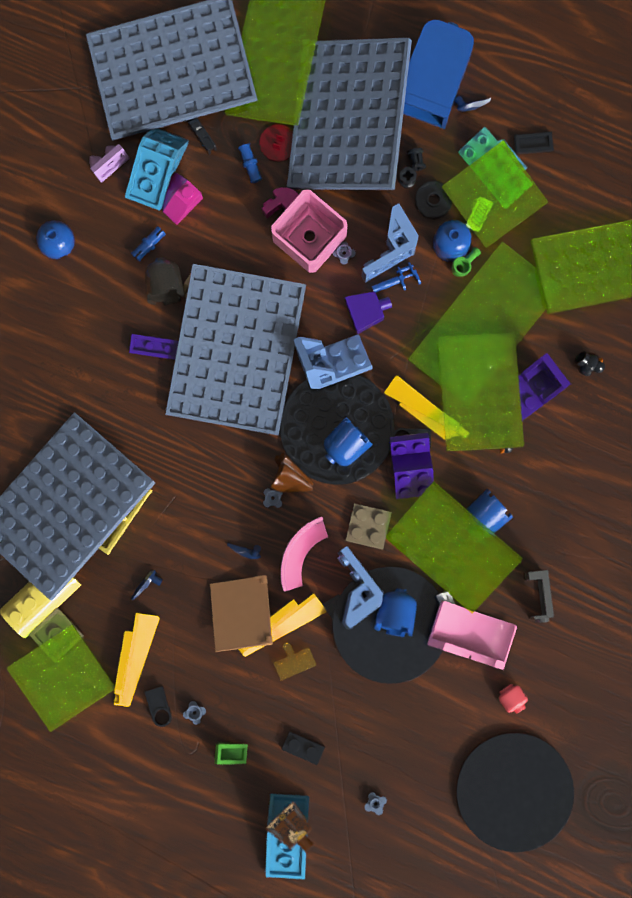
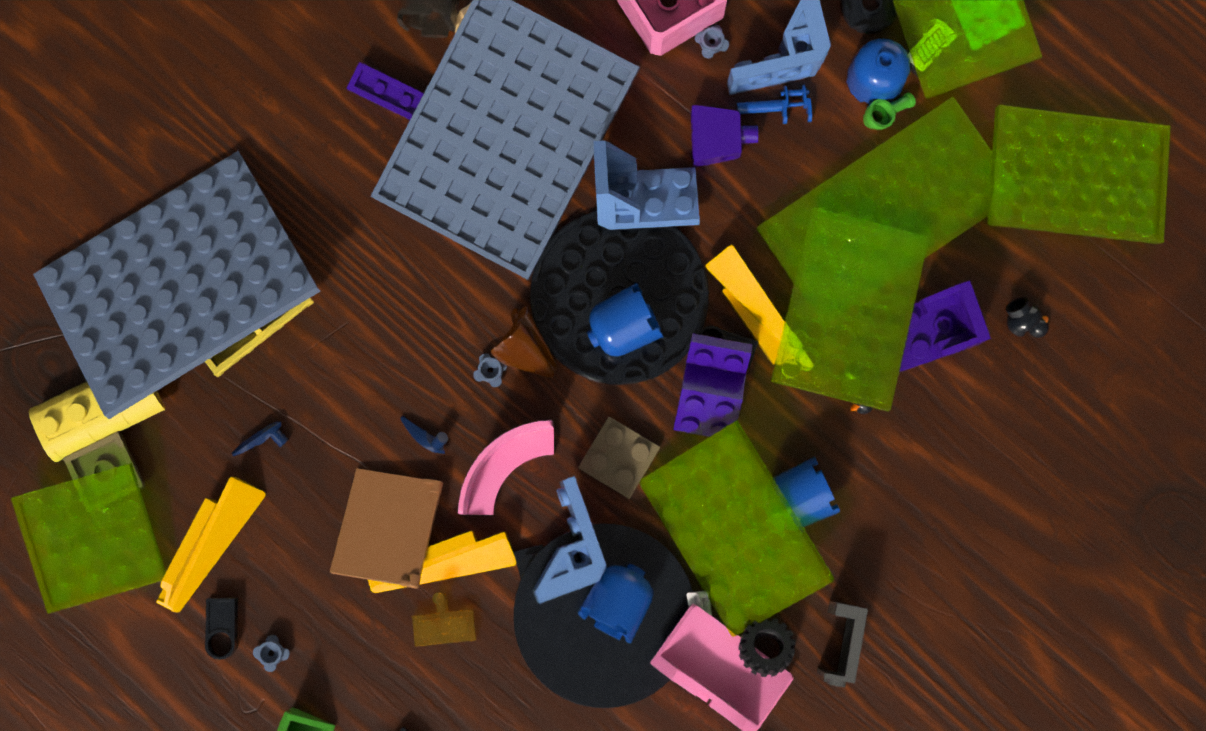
camera: 15 degrees right, 0 degrees up
none -> black tyre [738,618,796,677]

